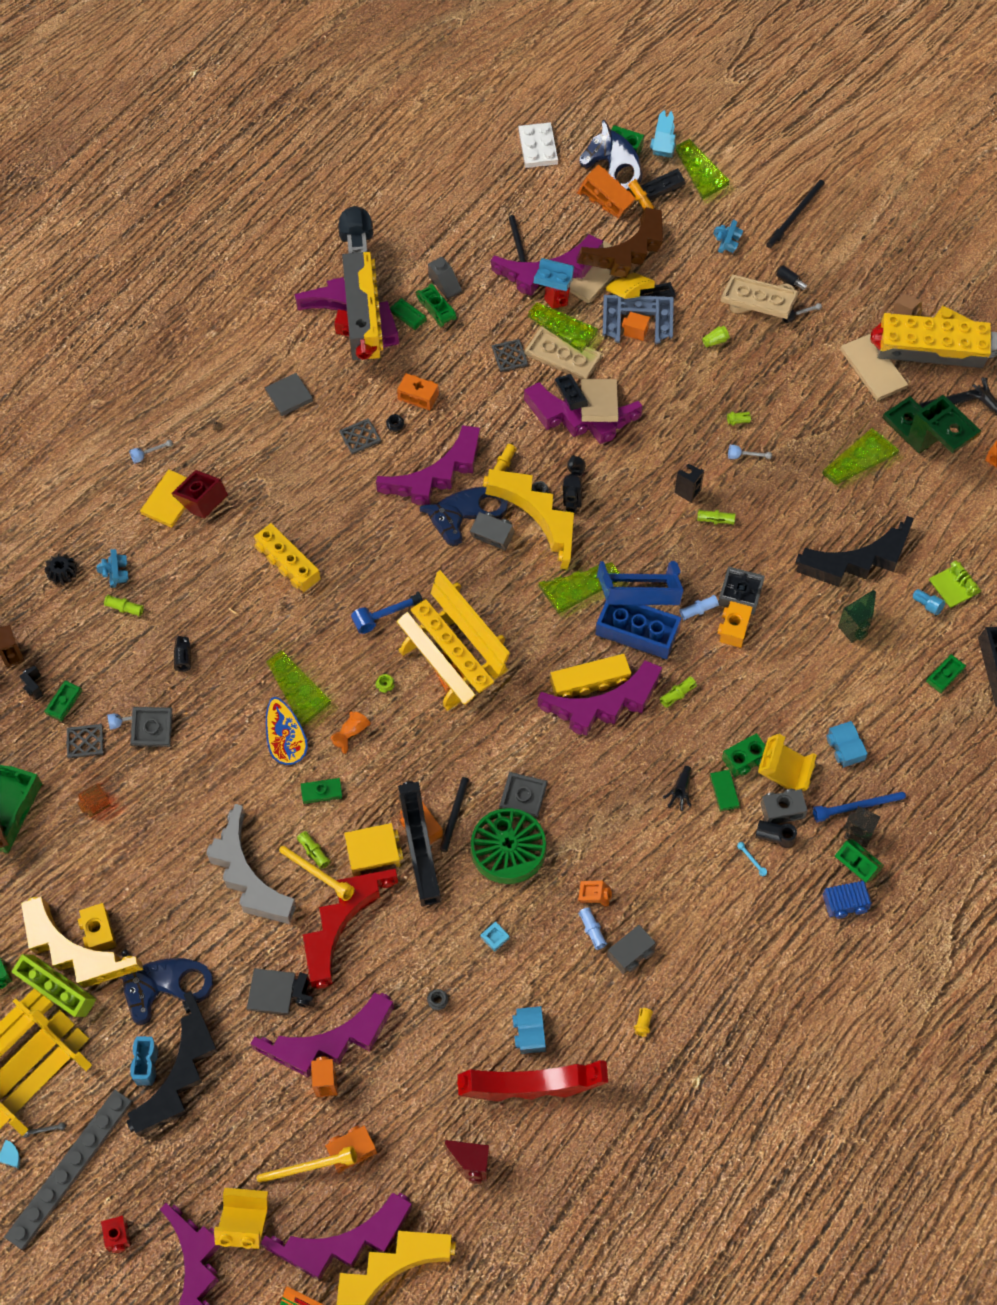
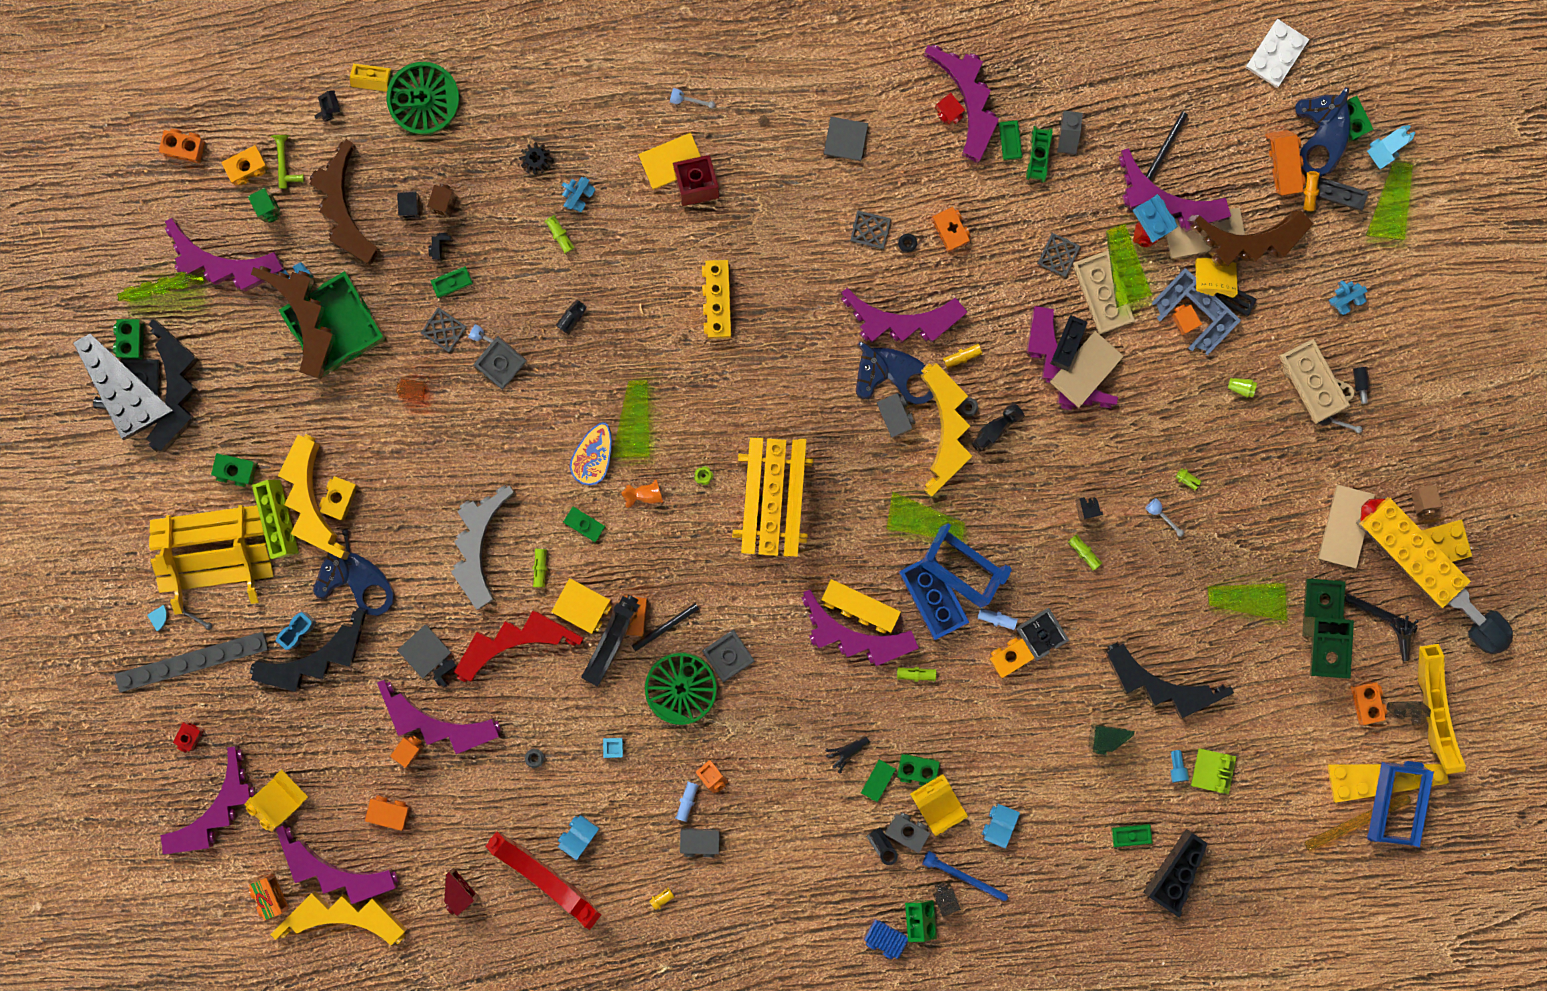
camera: 40 degrees right, 25 degrees up
yellow piece [256,1146,357,1183] -> none
yellow piece [279,846,354,901] -> none
piece [338,206,383,360] -> none
blue piece [351,591,423,634] -> none
medium azure hinge [737,842,767,877] -> none
black bar [766,180,825,248] -> none

